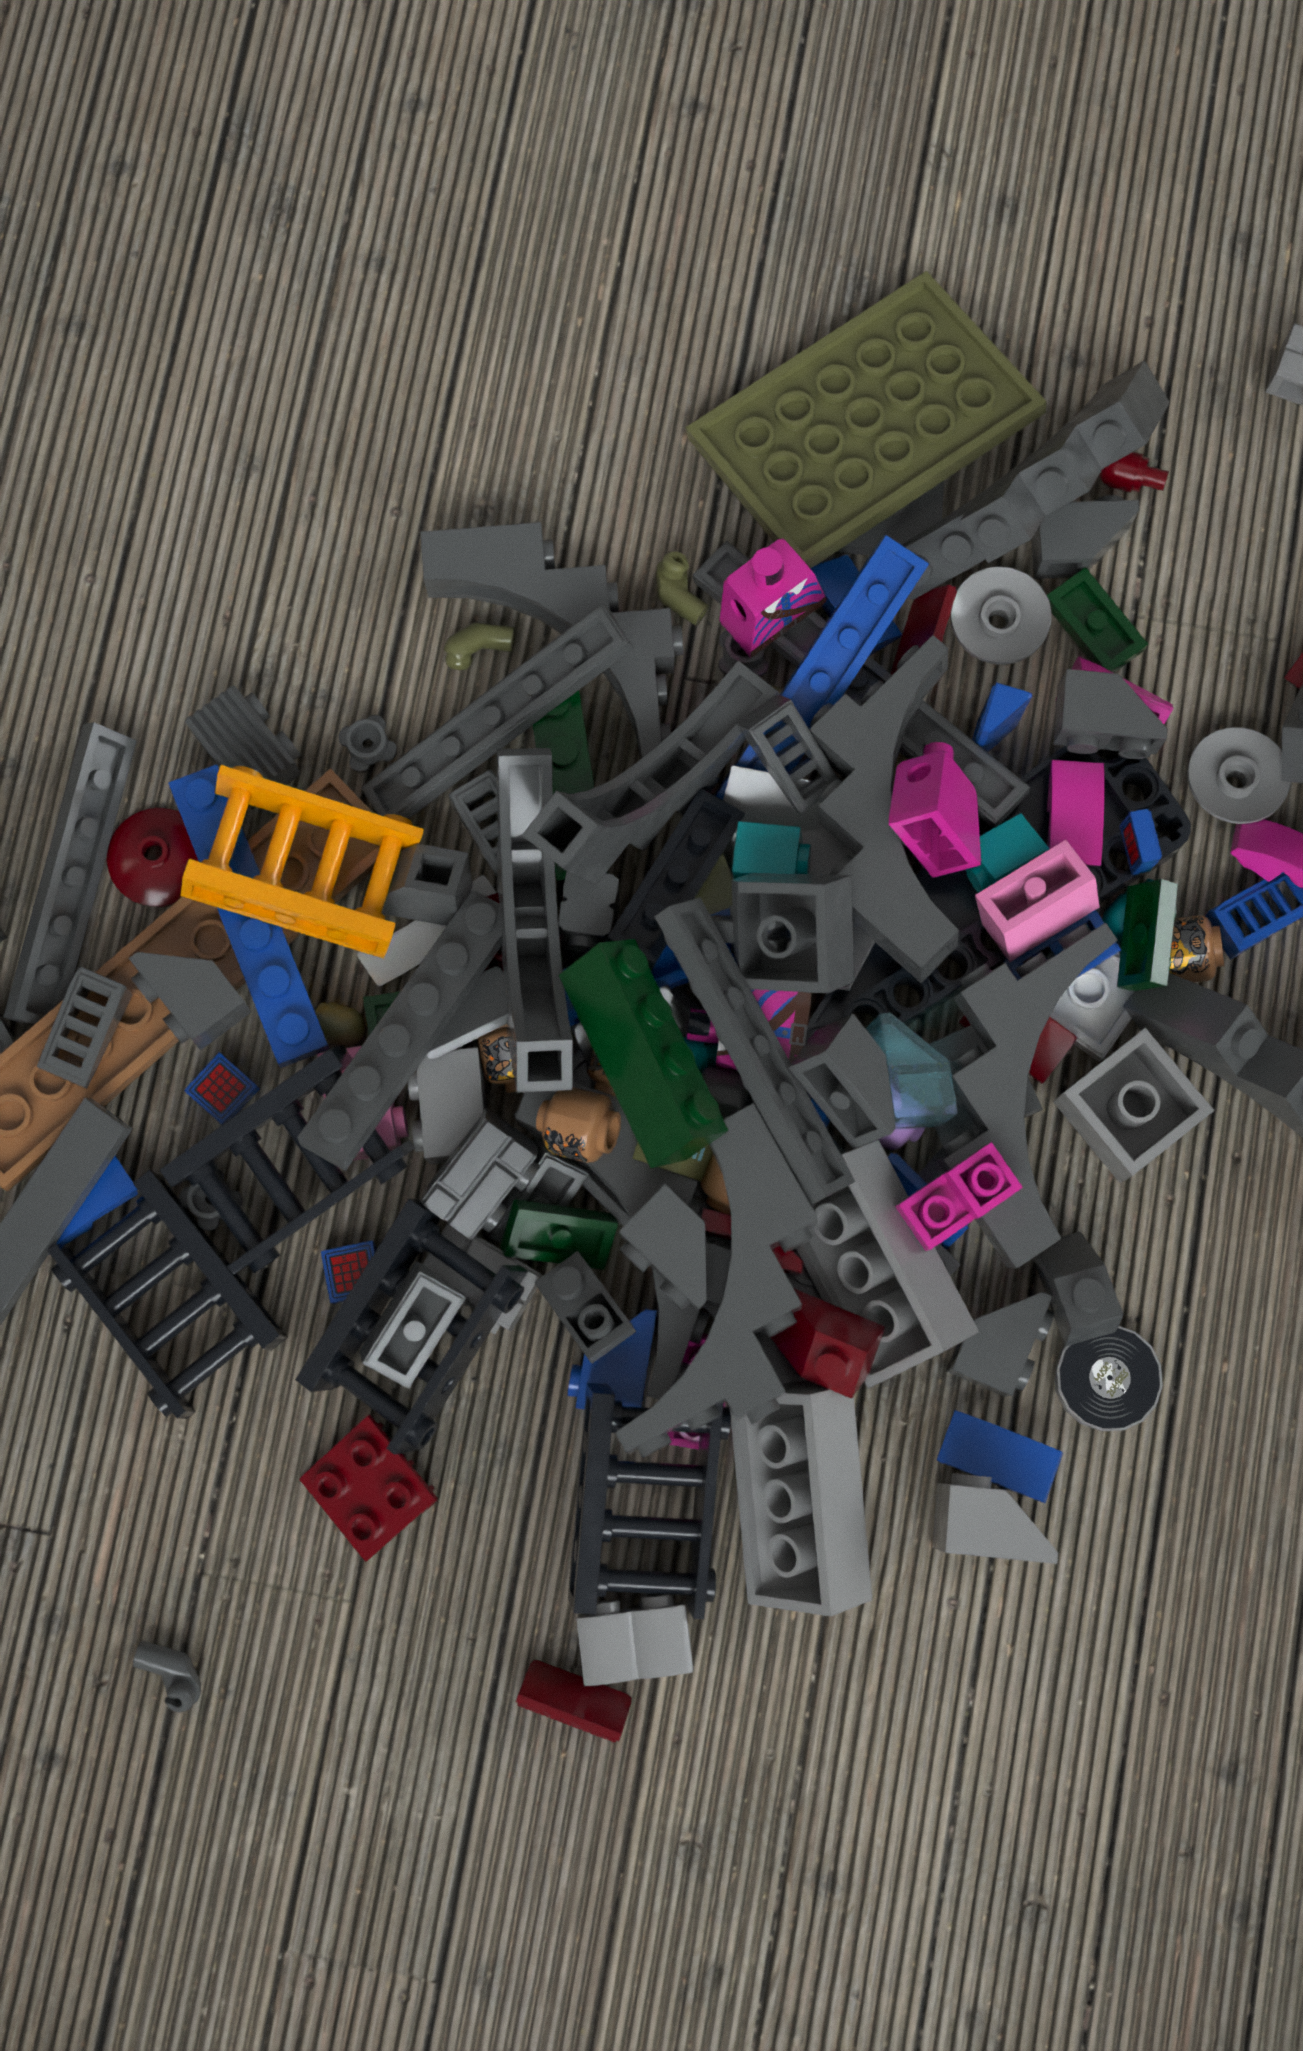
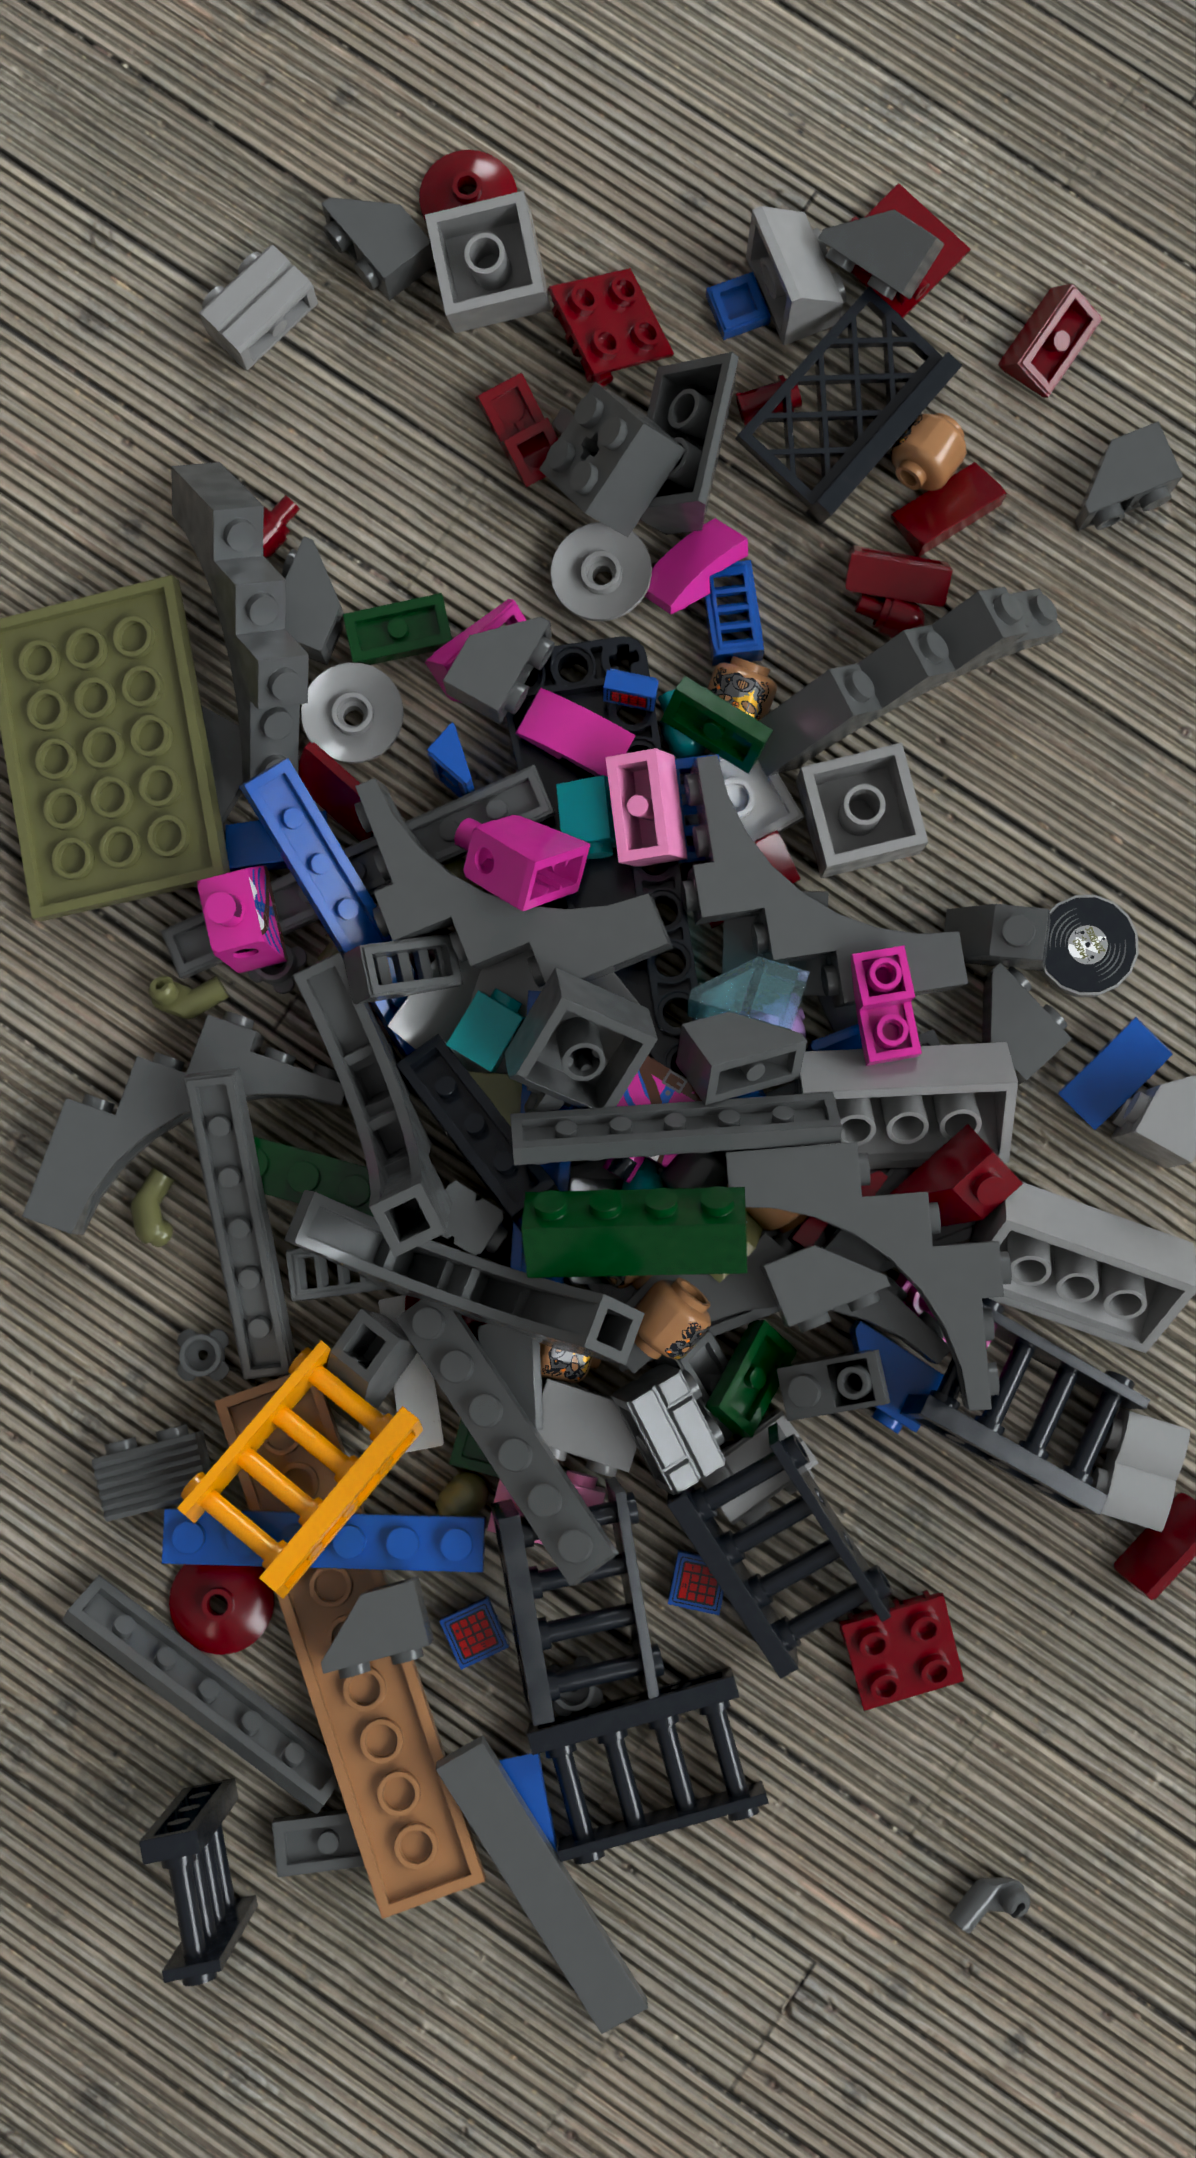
camera: 65 degrees left, 5 degrees up
dark grey slope [37,966,133,1089] -> none
dark grey slope [360,1262,466,1389] -> none

